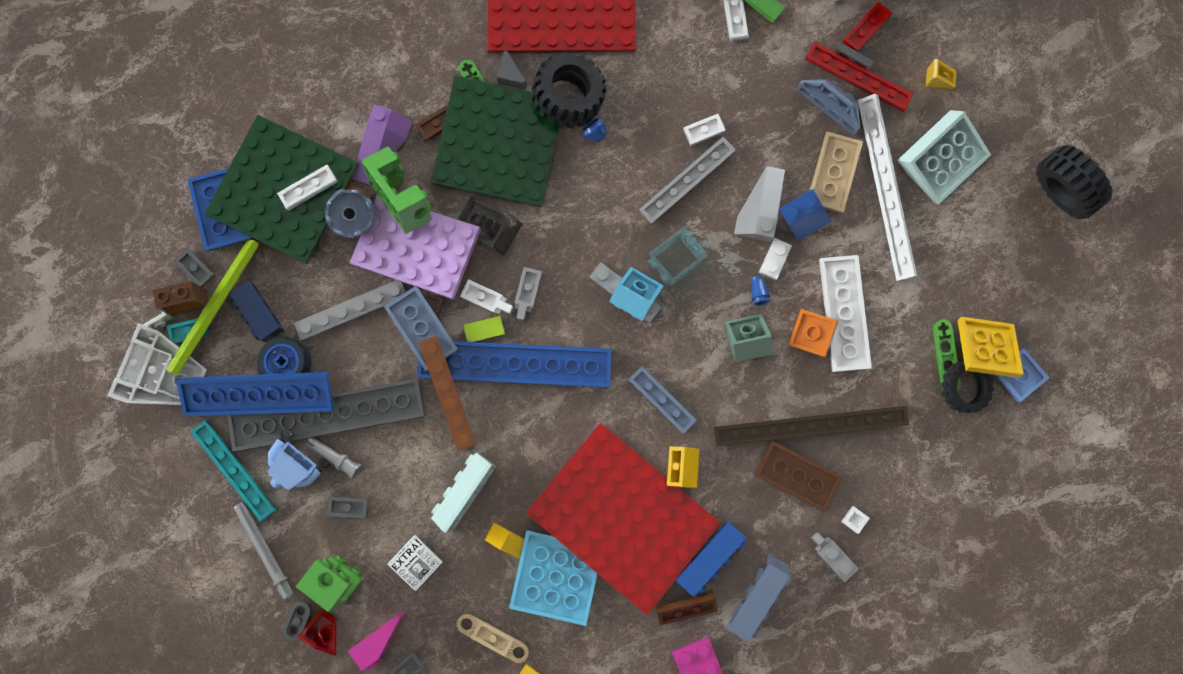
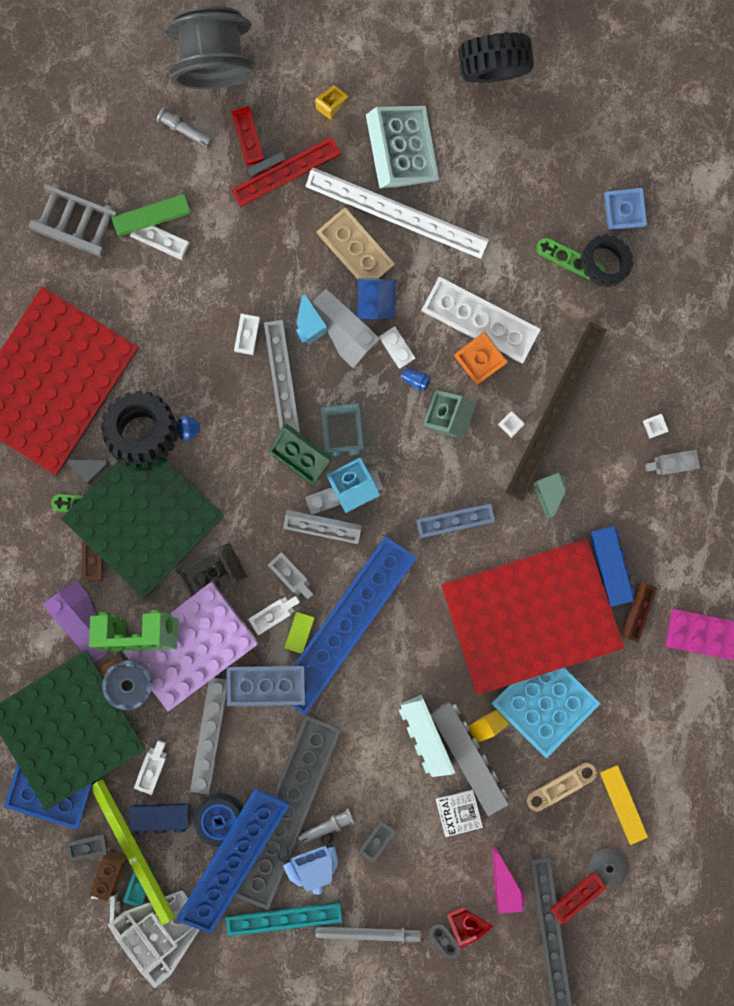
camera: 55 degrees left, 5 degrees up
white tile [277,165,338,211] -> none
bright green plate [296,555,365,612] -> none
dark orange plate [418,335,476,451] -> none
yellow brick [667,446,700,488] -> none
sand blue wedge [728,553,791,642] -> none
reddish brown plate [754,441,842,512] -> none
sand blue wedge [796,78,860,136] -> none
yellow plate [958,317,1023,378] -> none
none -> white hinge [134,739,167,795]
none -> dark green plate [268,423,333,486]
none -> light grey plate [283,510,362,544]
none -> medium azure slope [296,295,328,345]
none -> light grey brick [430,701,509,816]
none -> white tile [498,411,525,438]
none -> sand green slope [533,473,567,518]

